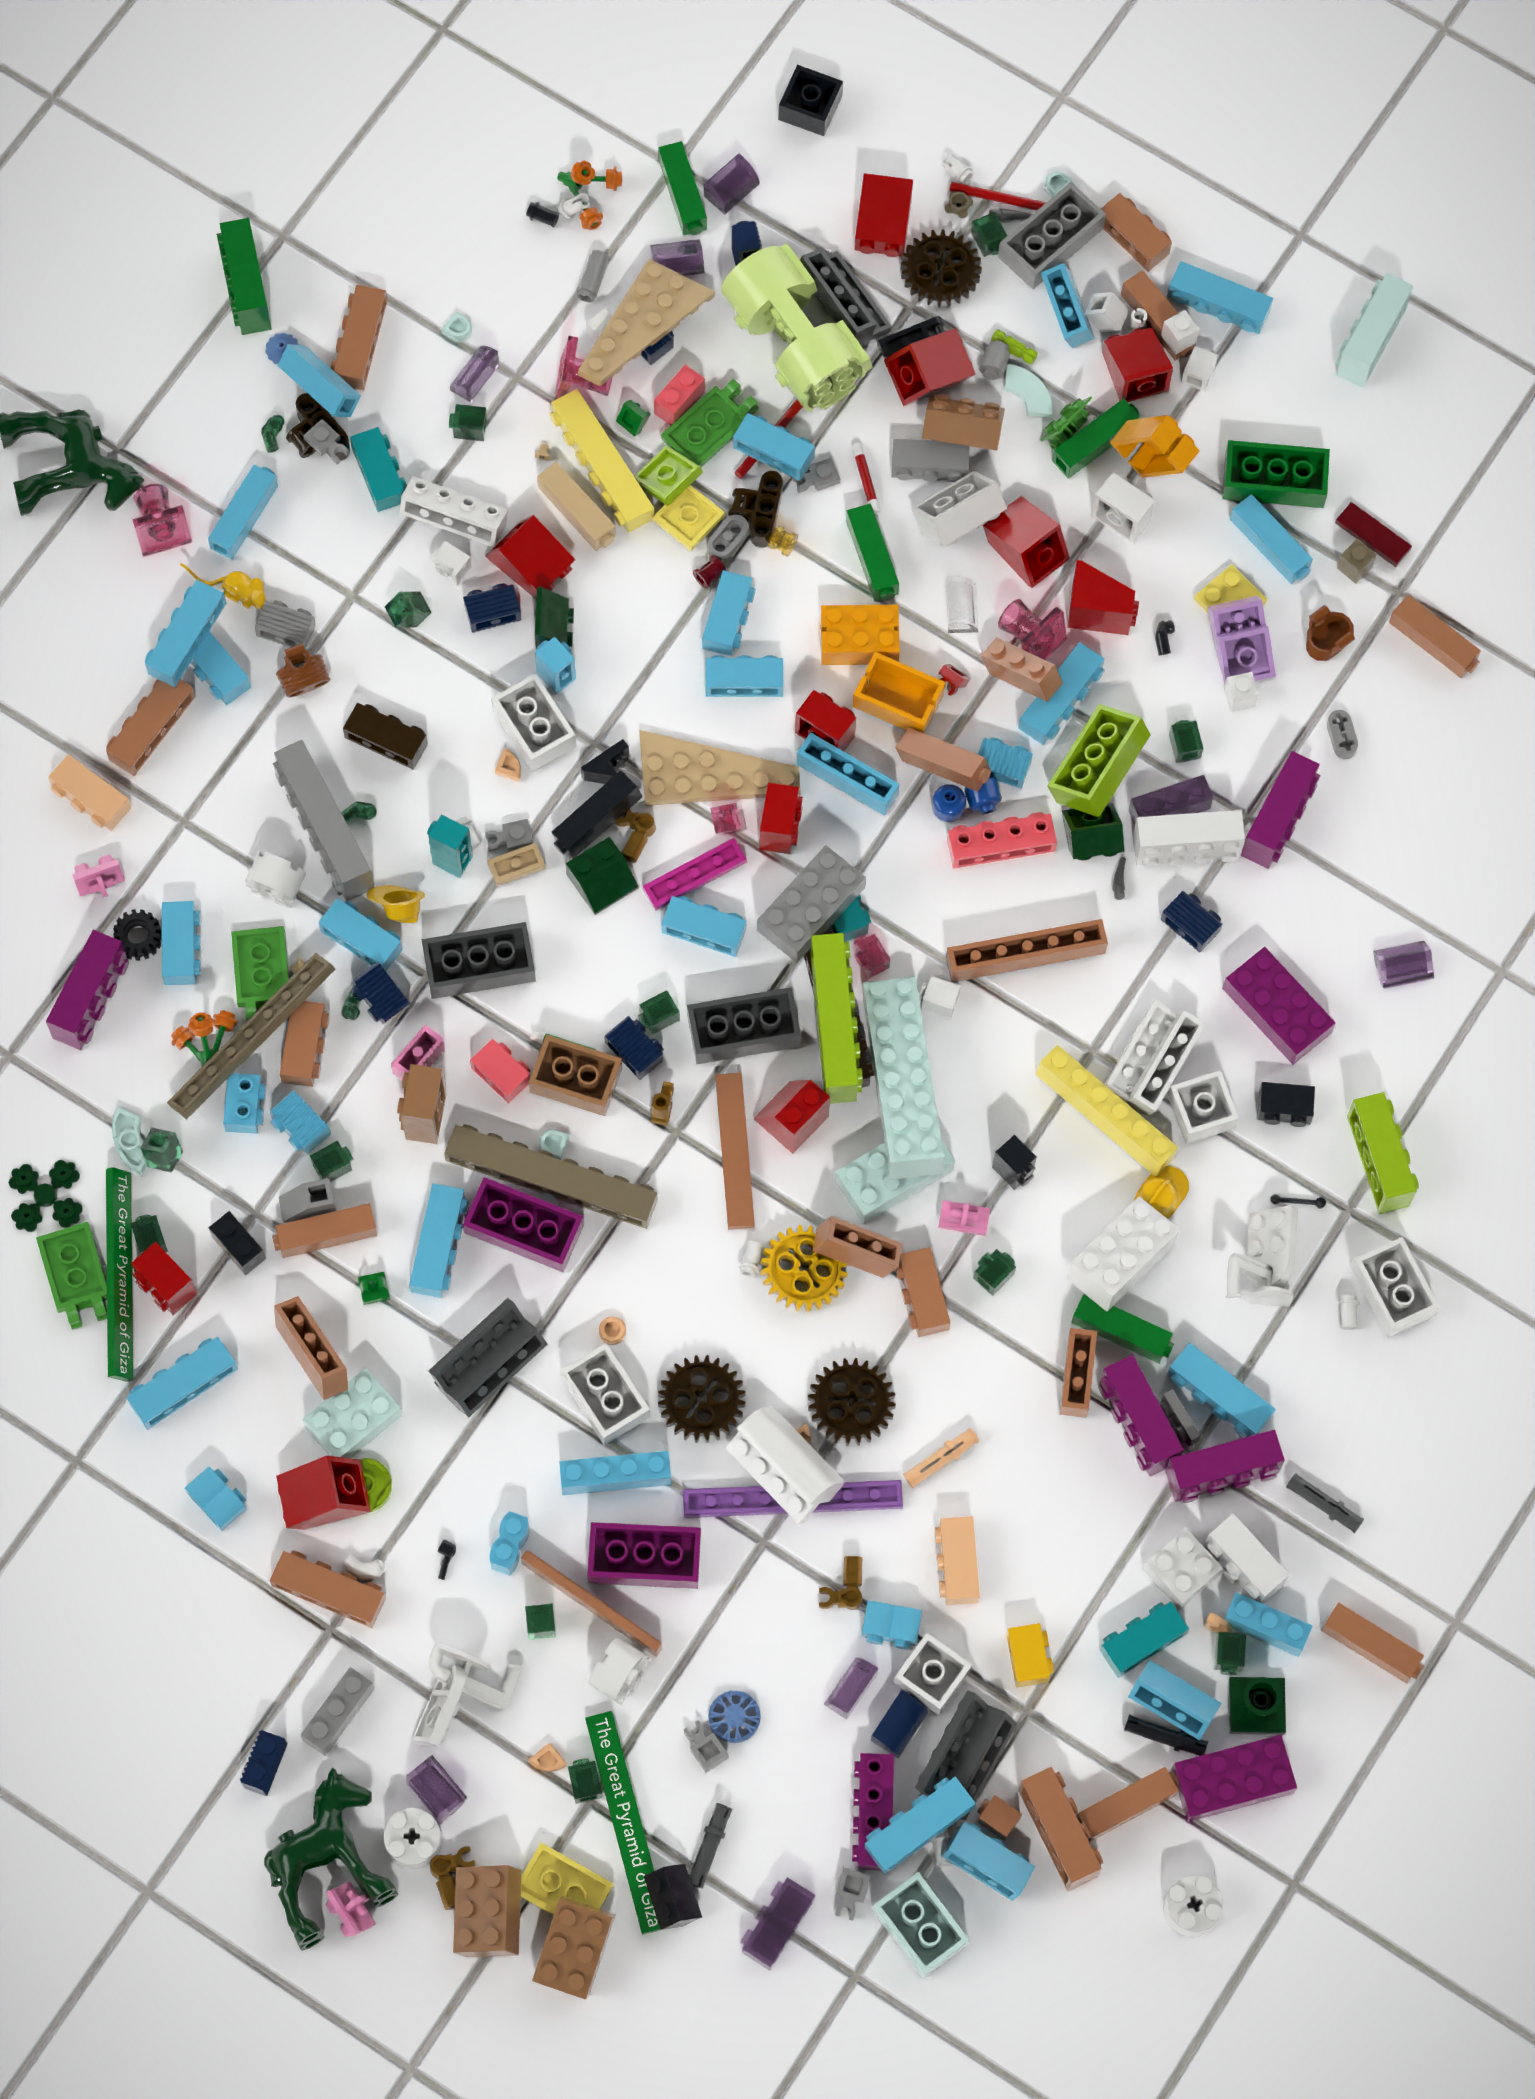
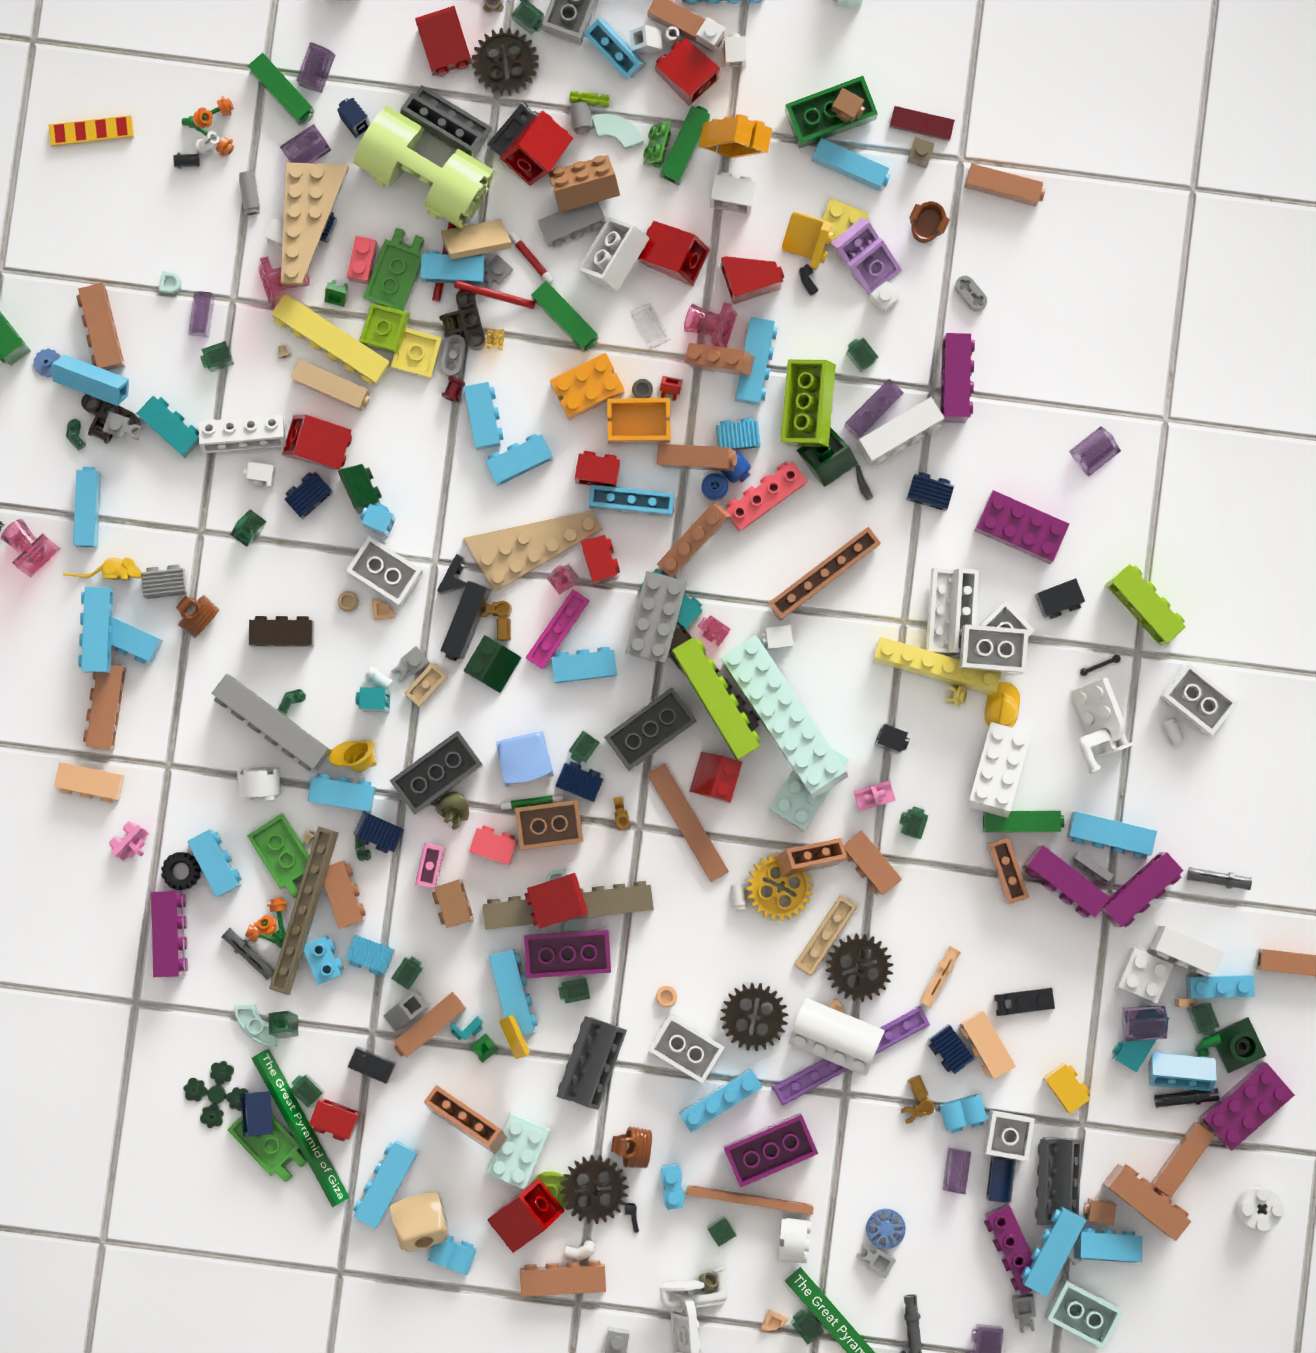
camera: 30 degrees left, 15 degrees up
none -> tile [48,115,134,146]
none -> dark grey pin [221,928,275,980]
none -> dark blue brick [240,1091,273,1137]
none -> tan plate [337,591,359,612]
none -> tan piece [390,1192,449,1252]
none -> olive piece [435,791,469,830]
none -> tan tile [441,219,511,260]
none -> teal bracket [450,1016,484,1040]
none -> red bar [454,280,535,309]
none -> light blue piece [496,731,554,787]
none -> yellow slope [499,1015,530,1059]
none -> red slope [524,873,588,929]
none -> clear green brick [558,977,590,1004]
none -> dark brown gear [560,1154,629,1224]
none -> dark orange piece [611,1126,652,1169]
none -> dark grey tile [632,379,653,398]
none -> nougat brick [656,501,732,578]
none -> dark tan plate [699,1272,718,1293]
none -> yellow bracket [782,212,833,269]
none -> tan tile [793,895,858,976]
none -> medium nougat brick [831,88,865,123]
none -> dark blue brick [928,1024,975,1074]
none -> light yellow plate [945,686,967,707]
none -> white brick [959,624,1029,673]
none -> black plate [994,987,1055,1016]
none -> clear purple brick [1122,1006,1168,1041]
none -> green arm [1195,1034,1222,1057]

